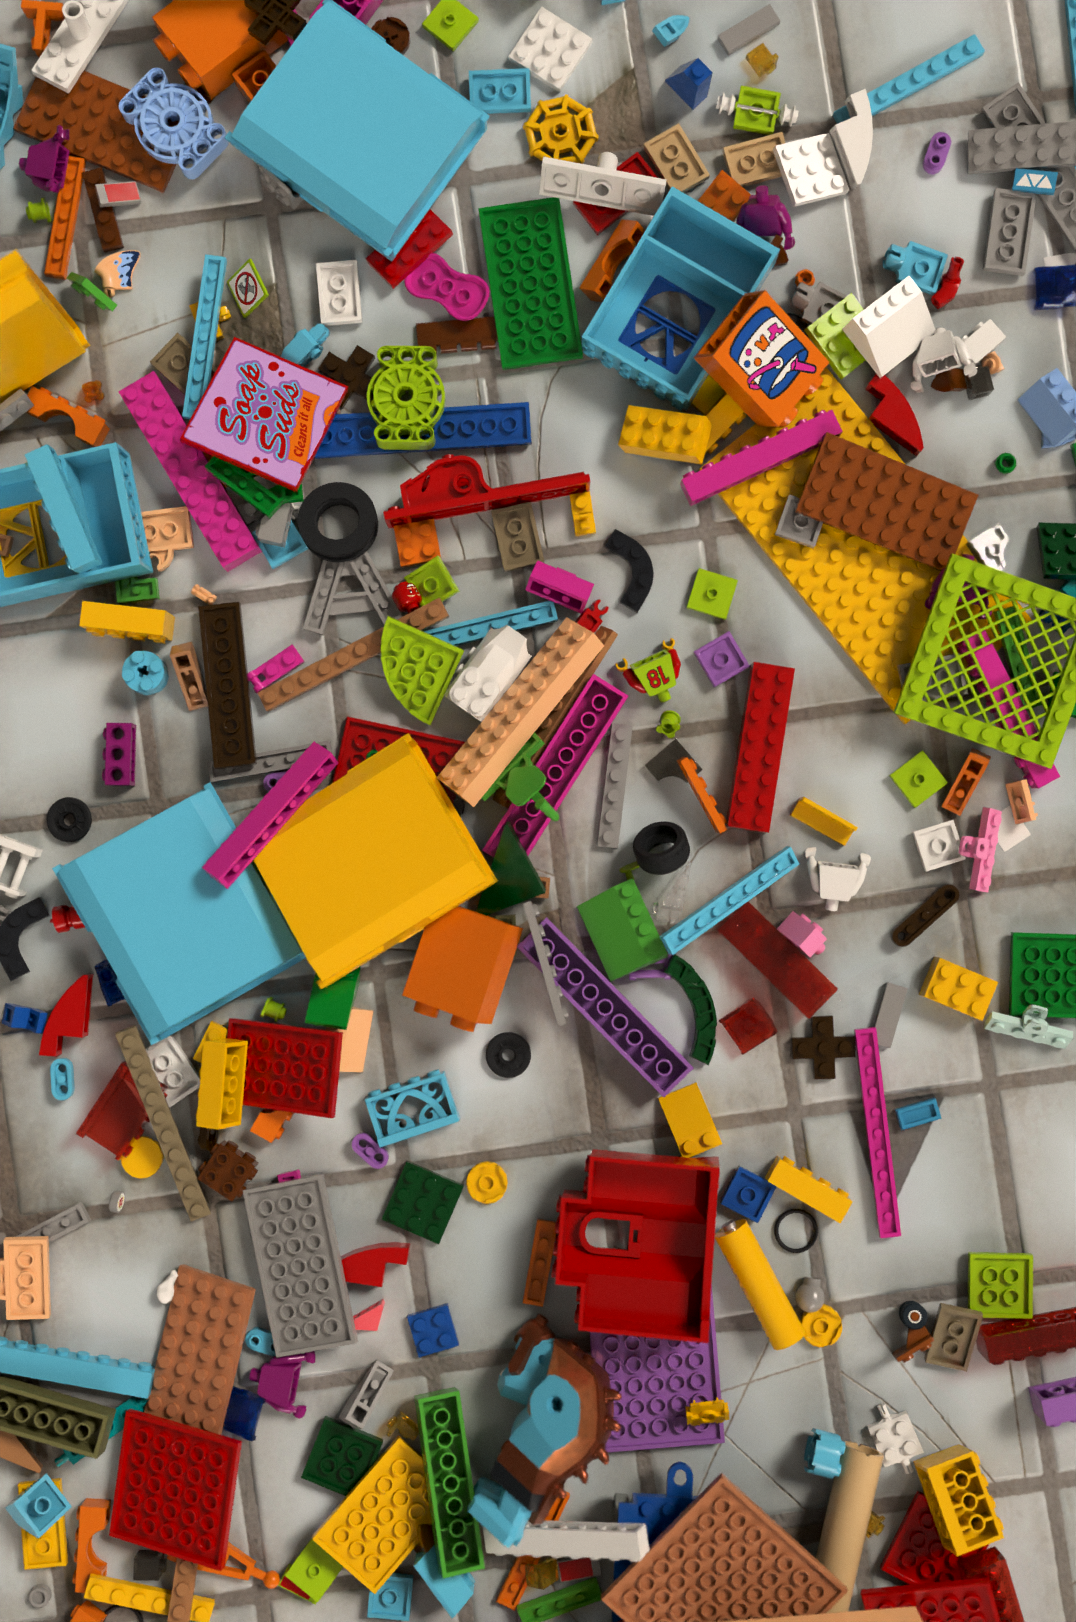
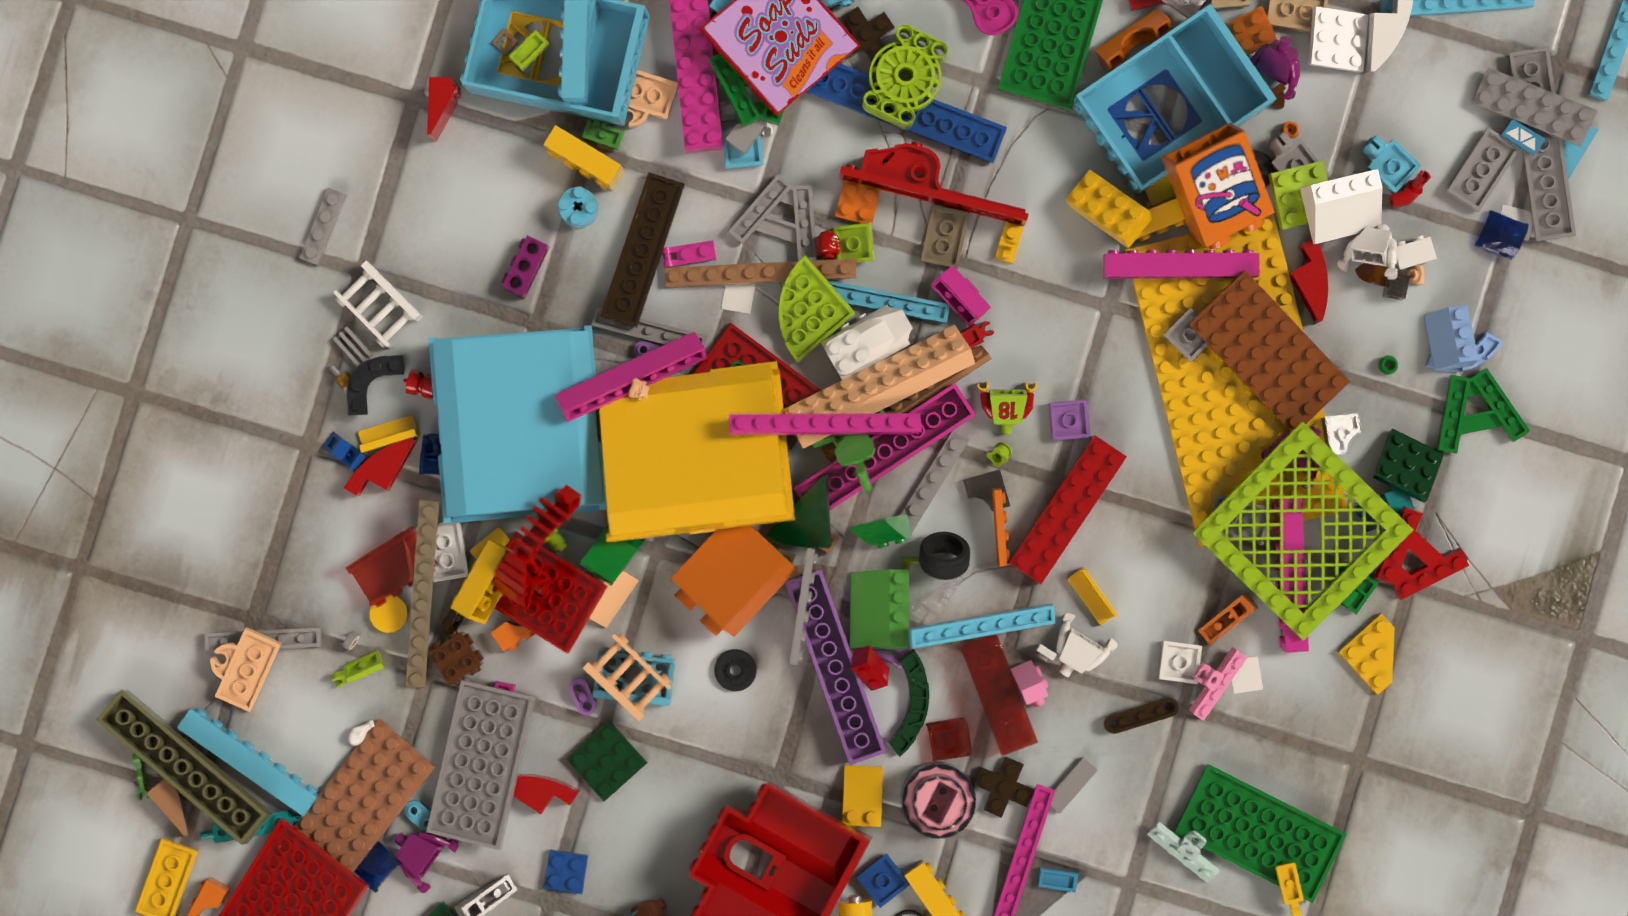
camera: 20 degrees right, 0 degrees up
medium azure slope [5,1473,72,1538] -> none
black wheel [46,797,92,842] -> none
medium azure plate [50,1058,75,1100] -> none
medium nougat slope [170,642,208,711] -> none
light nougat piece [191,584,217,605] -> none
black tyre [298,482,378,562] -> none
coral slope [353,1299,385,1331] -> none
reddish brown windscreen [416,317,498,354] -> none
yellow tile [466,1161,508,1204] -> none
orange plate [522,1218,556,1307] -> none
black plate [605,529,654,613] -> none
lime plate [686,568,738,620] -> none
lime plate [889,750,948,808] -> none
yellow brick [918,957,998,1021] -> none
medium lavender plate [923,132,951,174] -> none
bright green plate [994,606,1042,710] -> none
light nougat plate [1005,779,1038,824] -> none
none -> lime plate [331,650,384,688]
none -> yellow panel [358,415,420,453]
none -> red piece [495,485,581,610]
none -> lime tile [508,29,550,71]
none -> light nougat fence [583,633,672,721]
none -> light nougat plate [628,379,649,400]
none -> white sticker [721,284,756,314]
none -> dark pink plate [728,413,922,435]
none -> green slope [850,514,912,549]
none -> red brick [851,645,890,691]
none -> bright pink piece [900,761,976,839]
none -> white plate [1035,644,1057,662]

